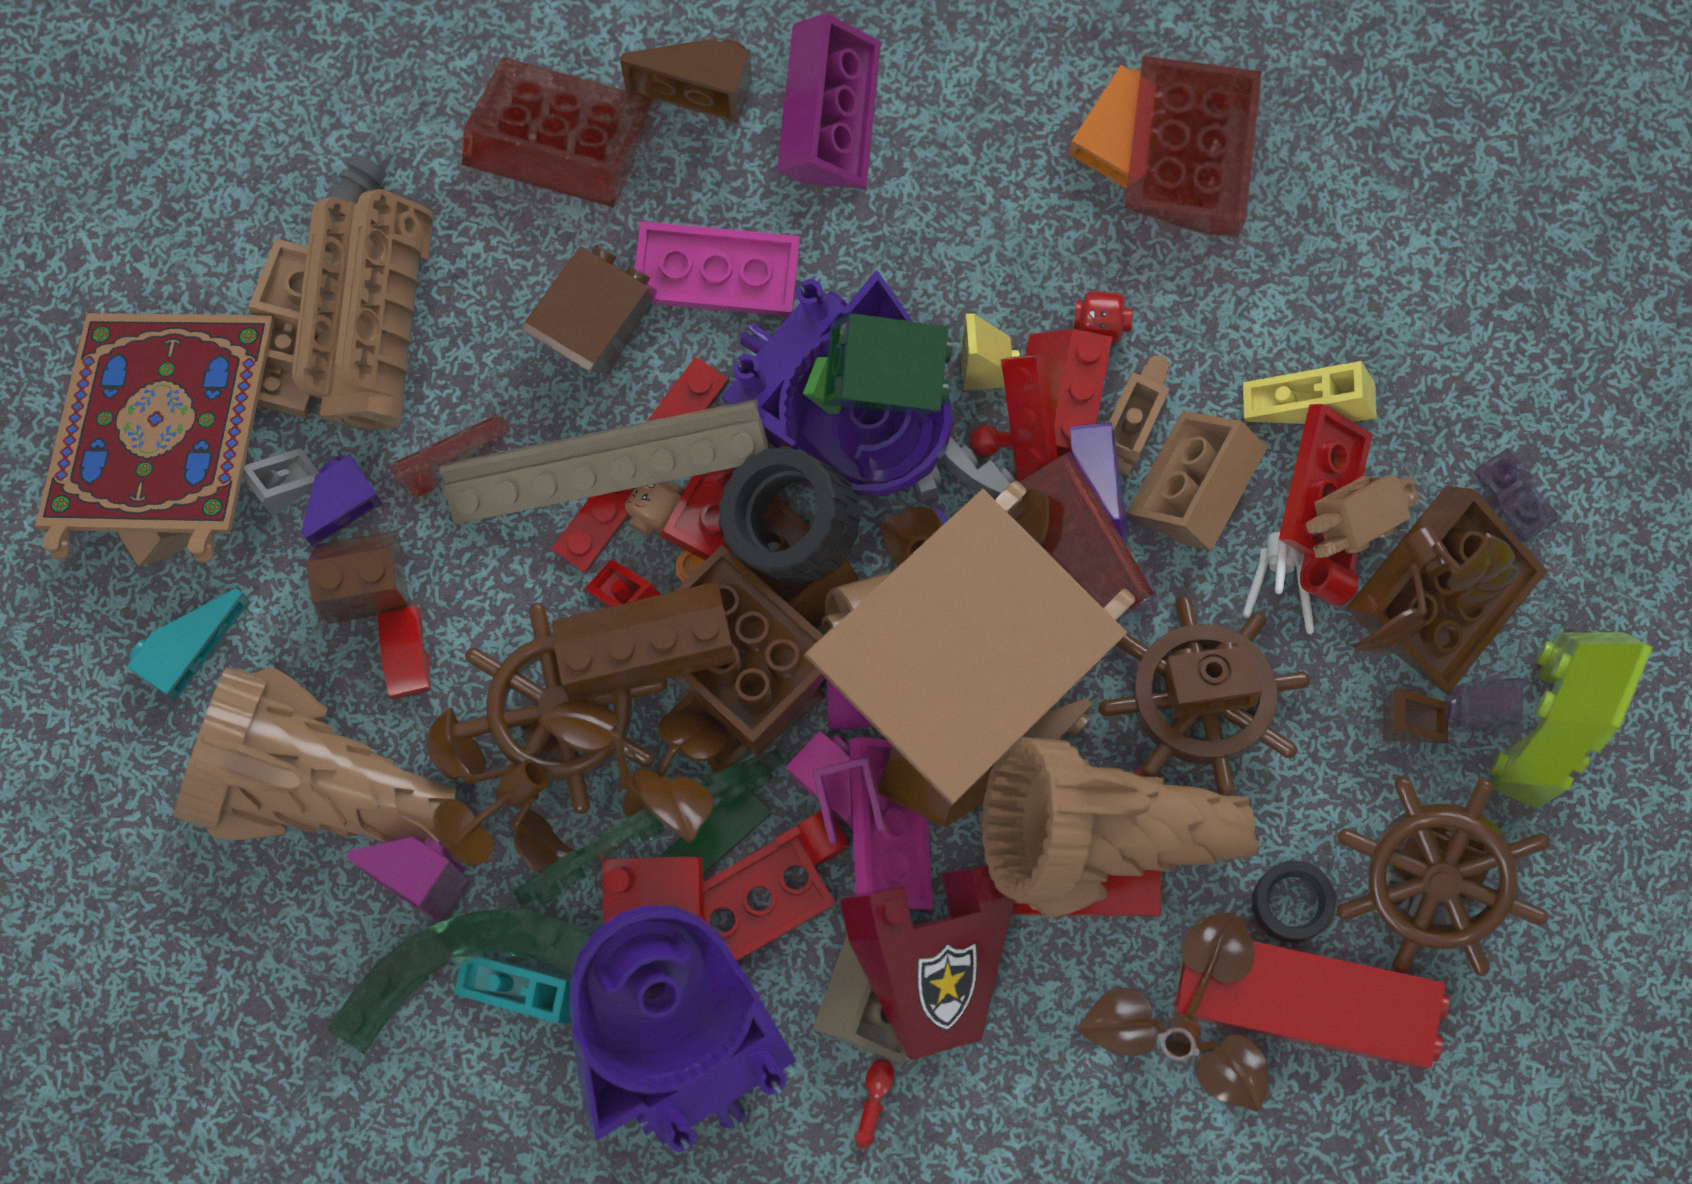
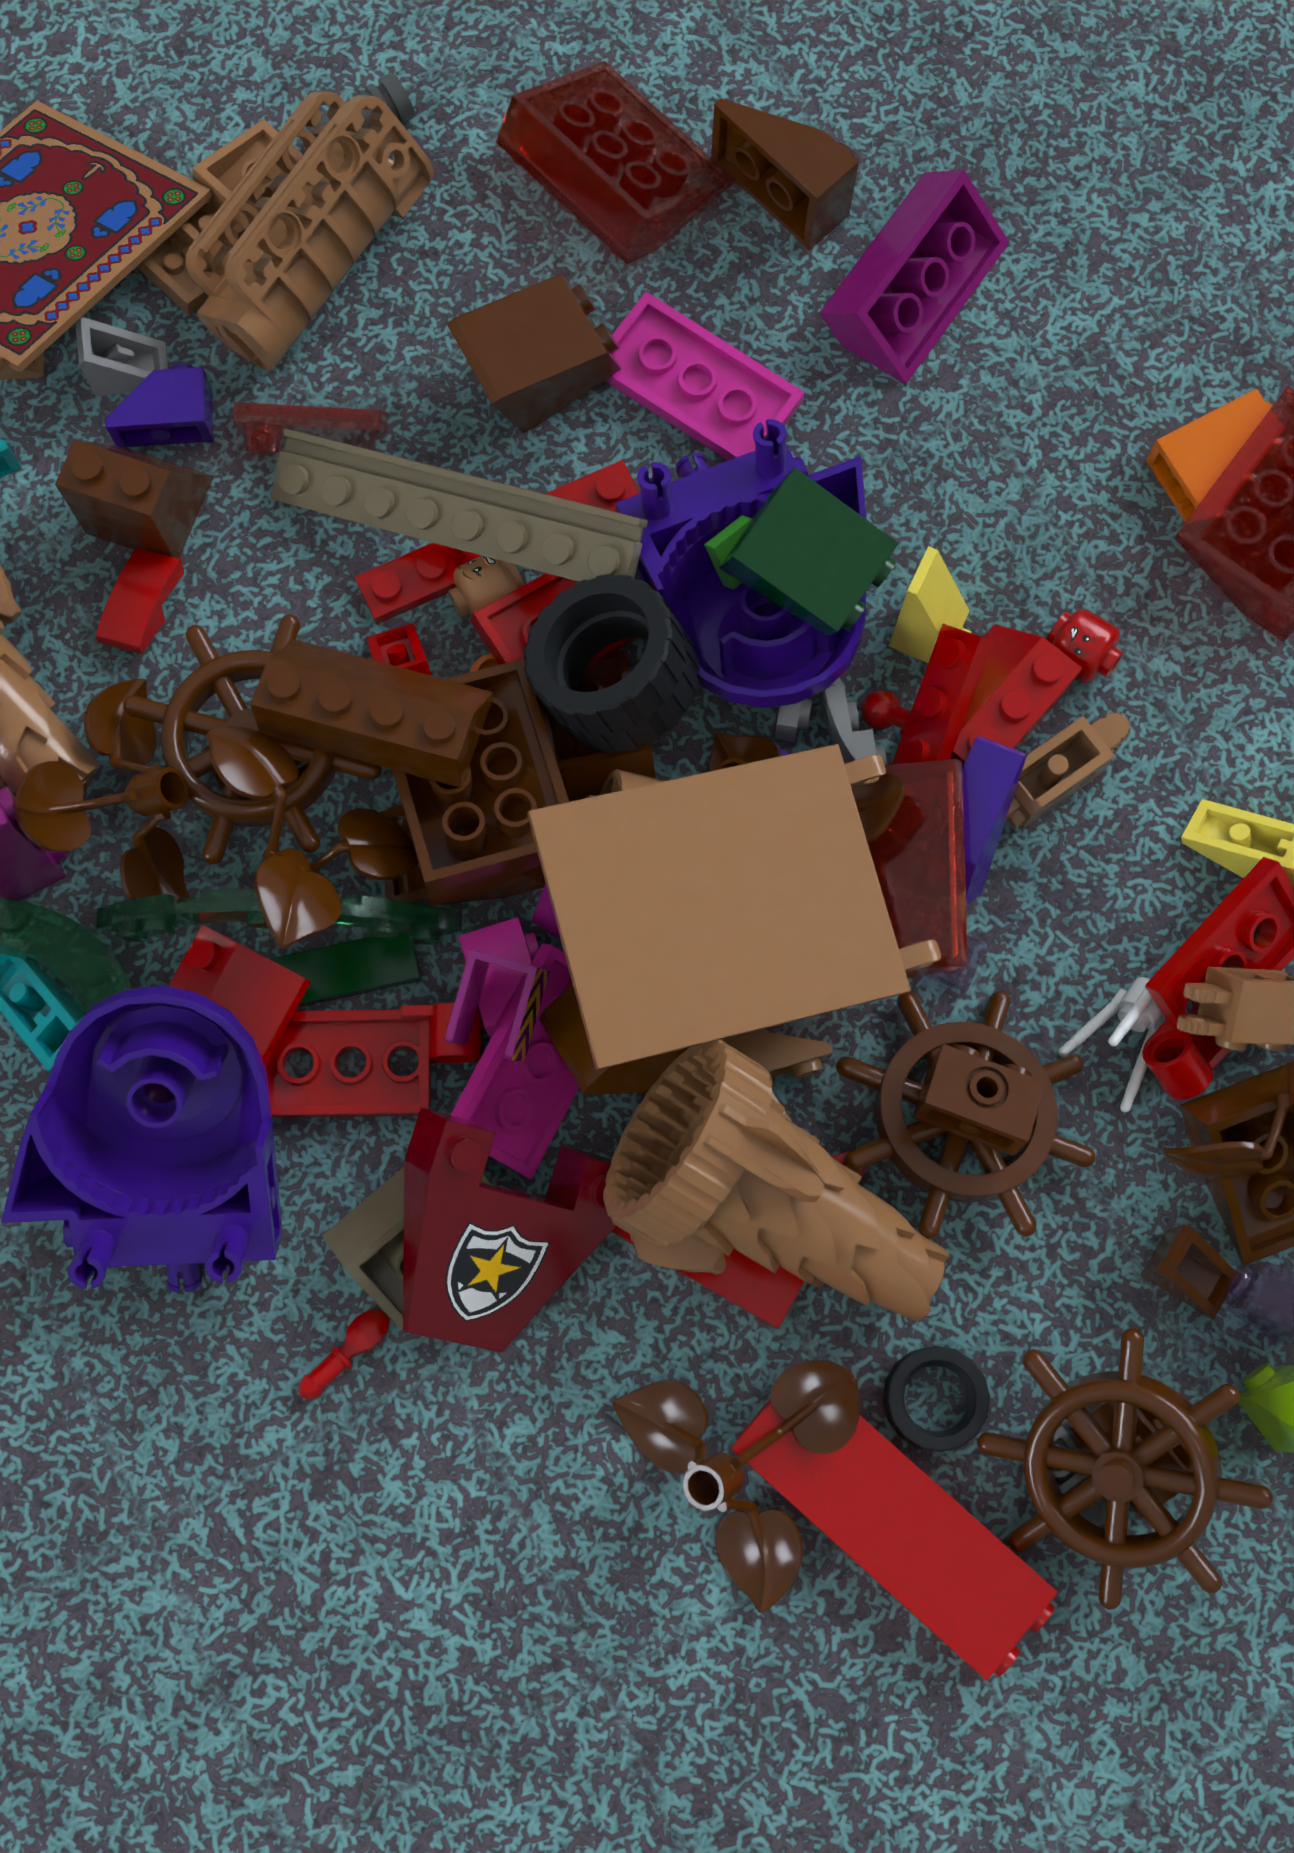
camera: 30 degrees right, 0 degrees up
medium nougat slope [1127,411,1268,551] -> none

